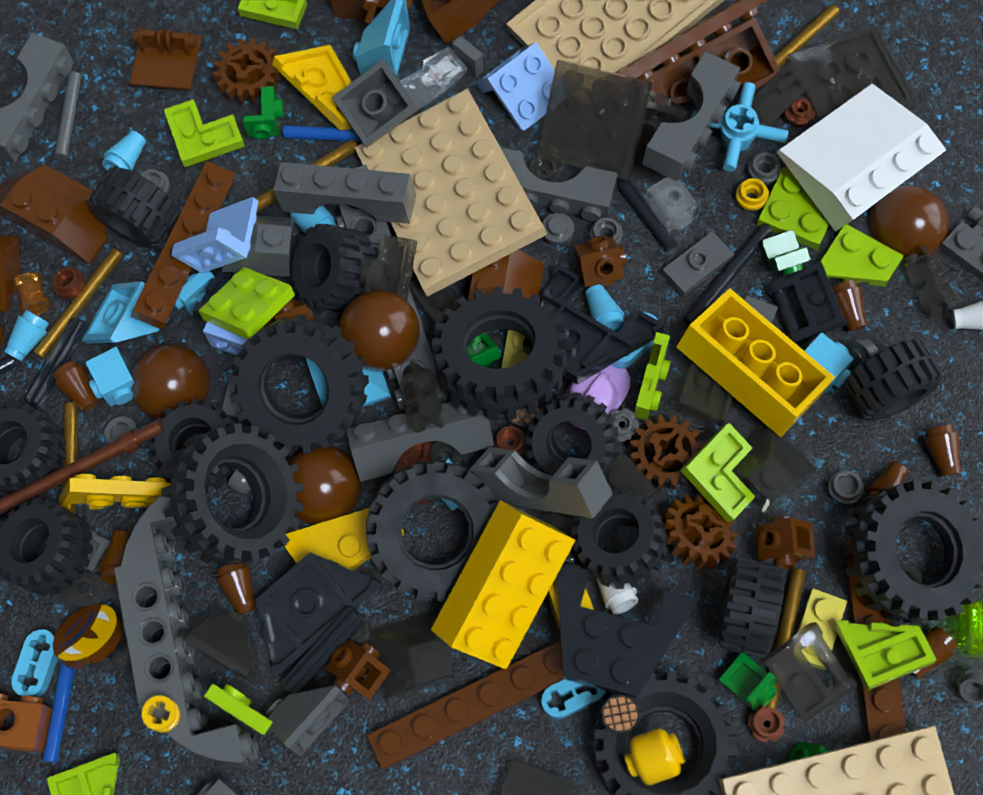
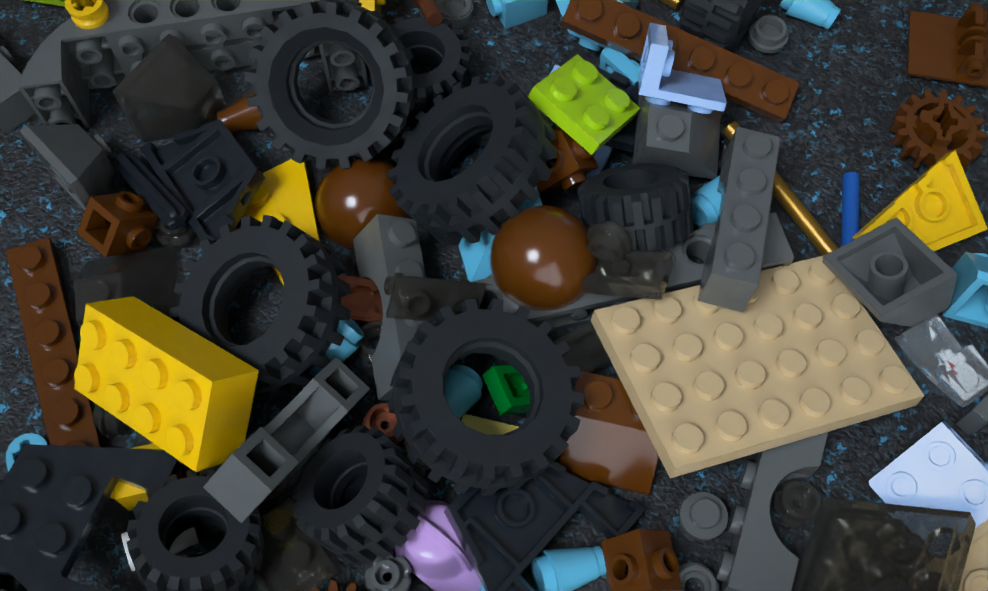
camera: 90 degrees right, 5 degrees down
reddish brown piece [131,344,210,420] -> none
lime plate [164,99,245,167] -> none
lime wing [204,684,273,736] -> none
green bracket [243,86,284,139] -> none

